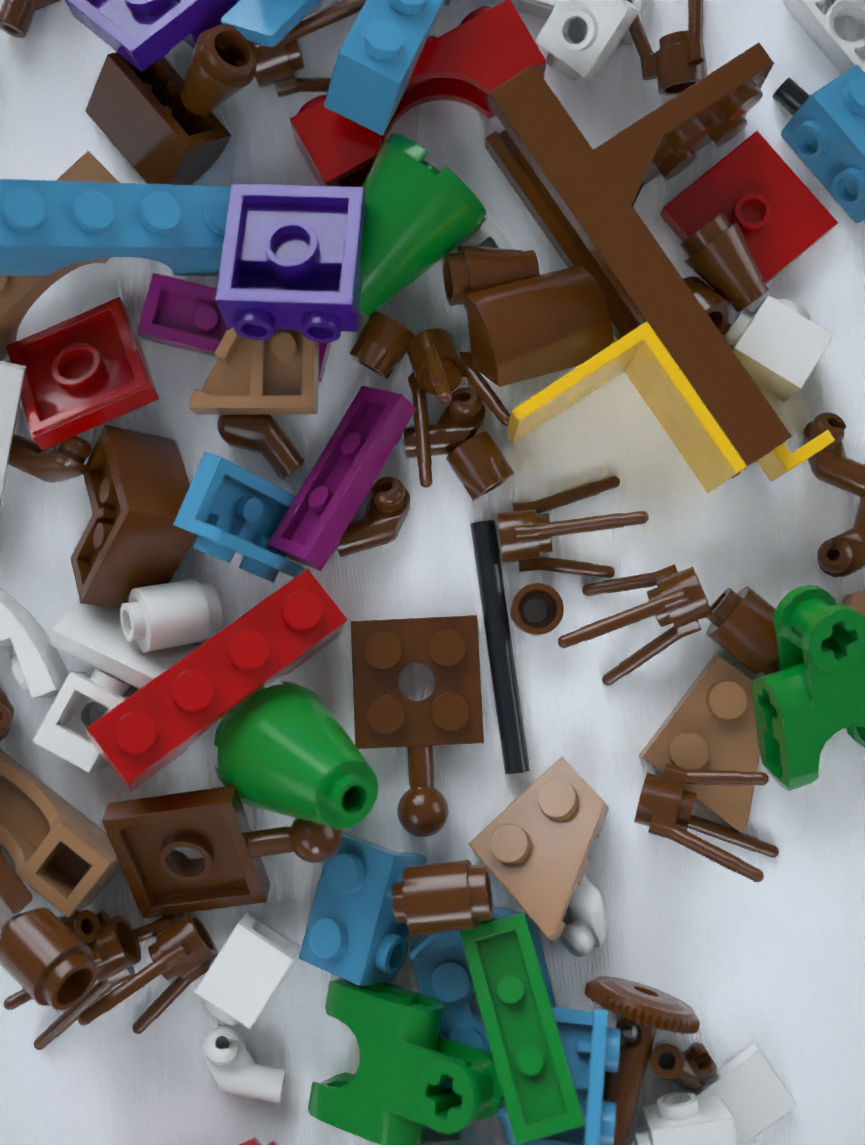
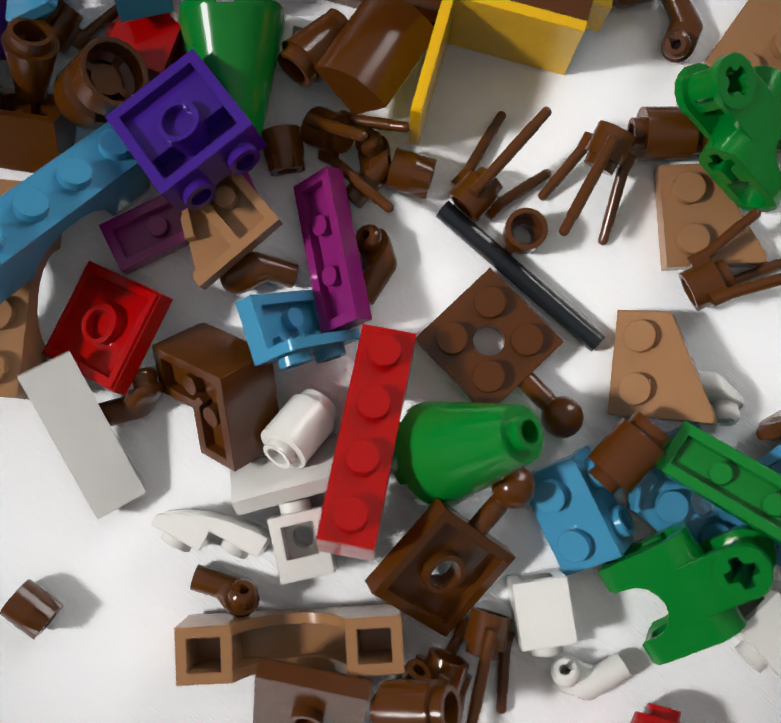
camera: 45 degrees left, 0 degrees up
none -> reddish brown wheel [53,36,149,130]

